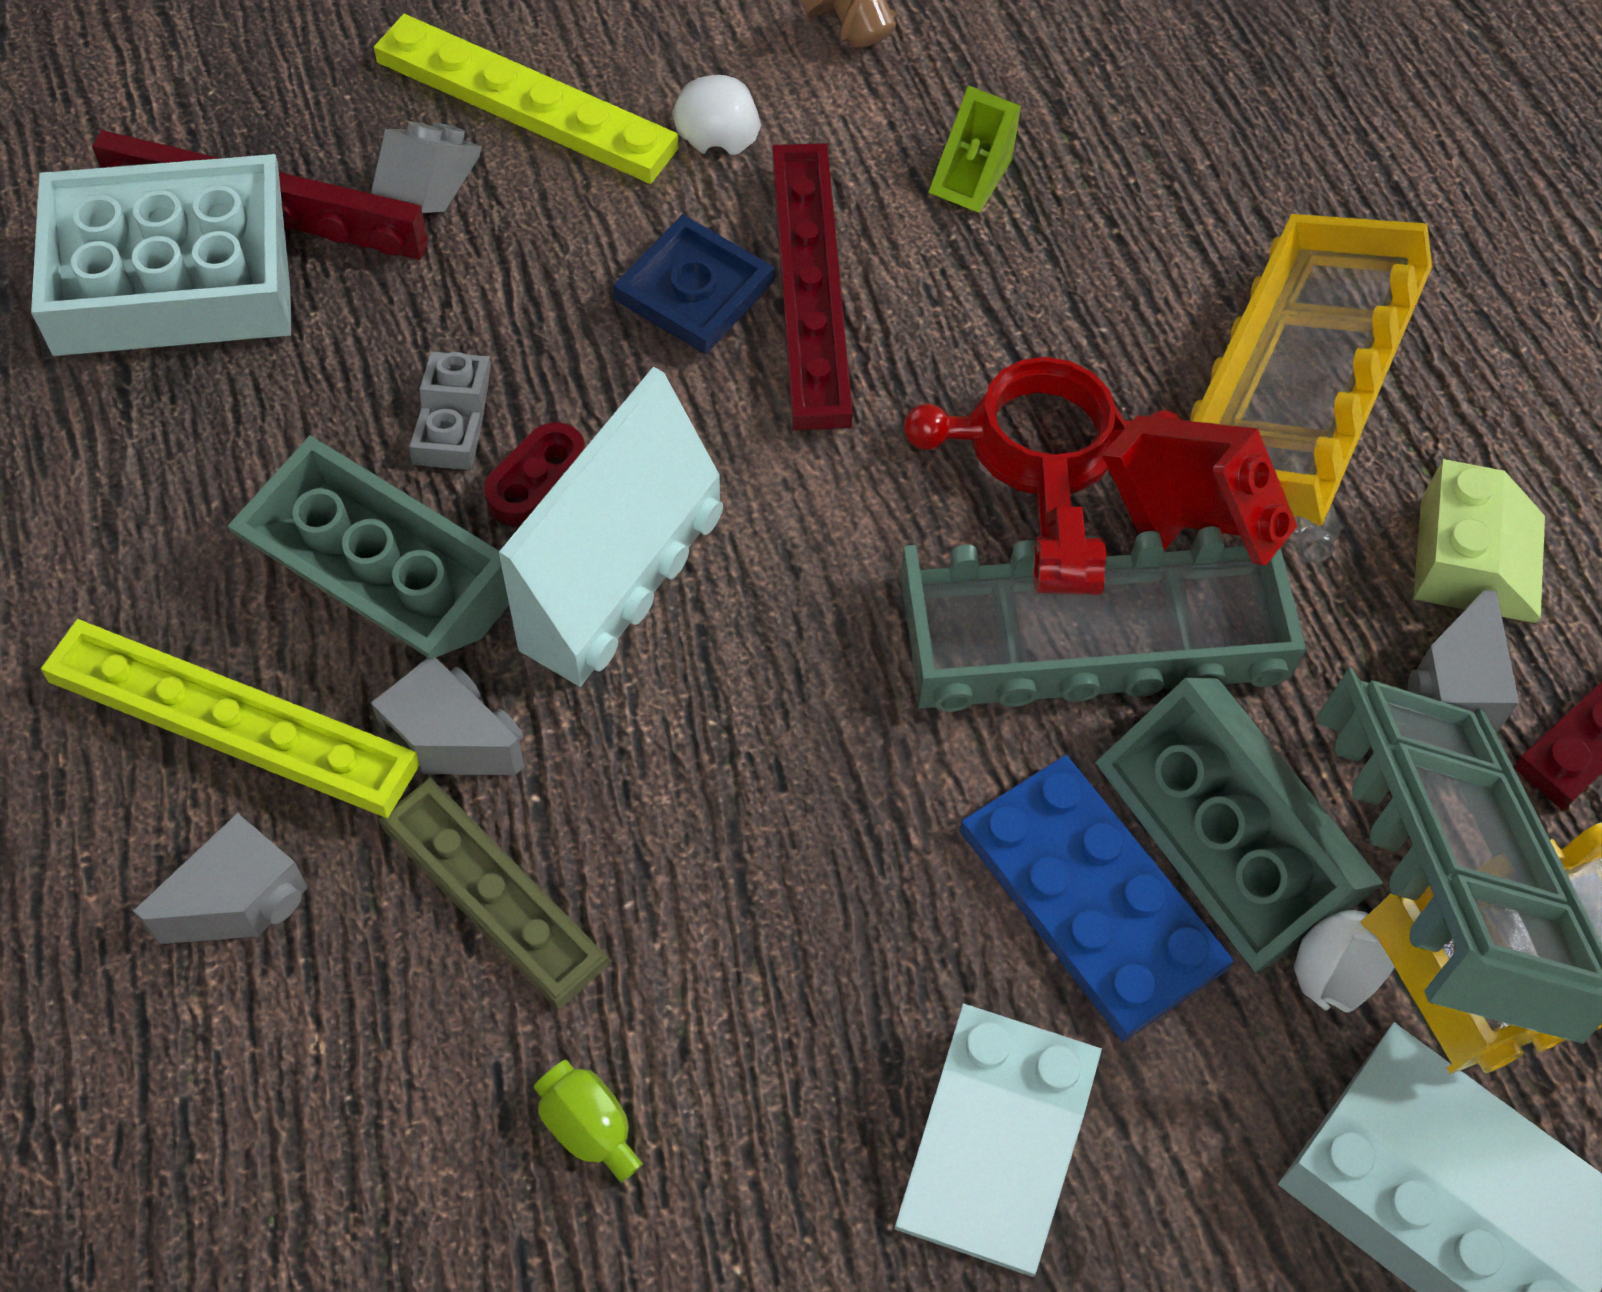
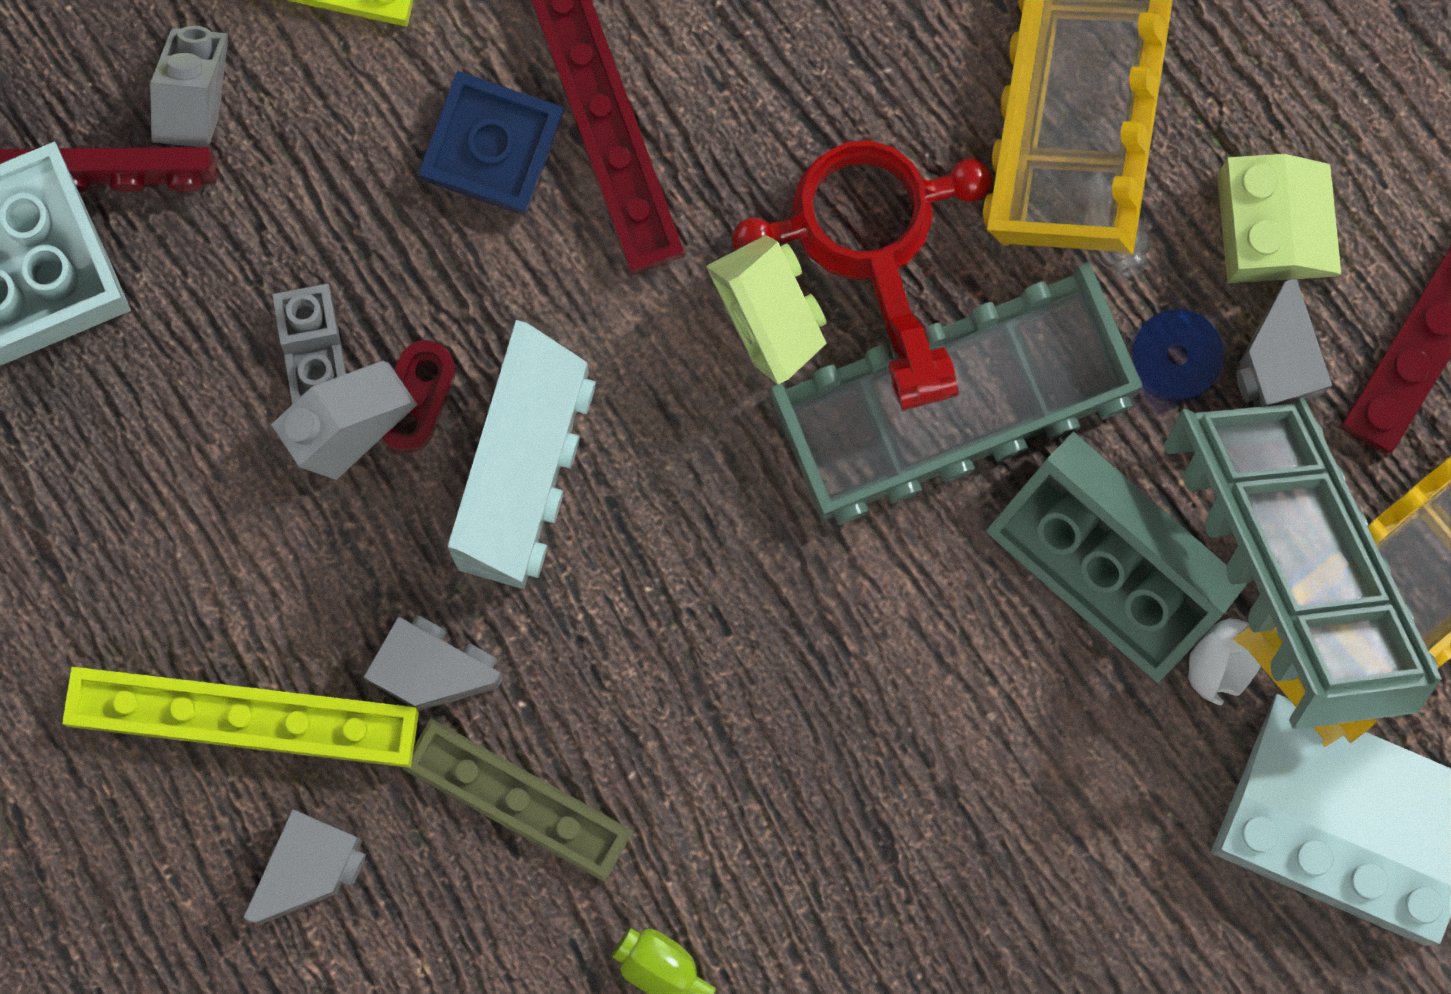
camera: 20 degrees left, 20 degrees up
sand green slope [227,435,509,659] -> none
light aqua slope [894,1003,1102,1277] -> none
blue plate [959,755,1234,1043] -> none
red panel [1102,415,1298,566] -> none
none -> light grey slope [271,361,417,480]
none -> yellowish green slope [706,235,827,385]
none -> clear blue piece [1130,309,1224,403]

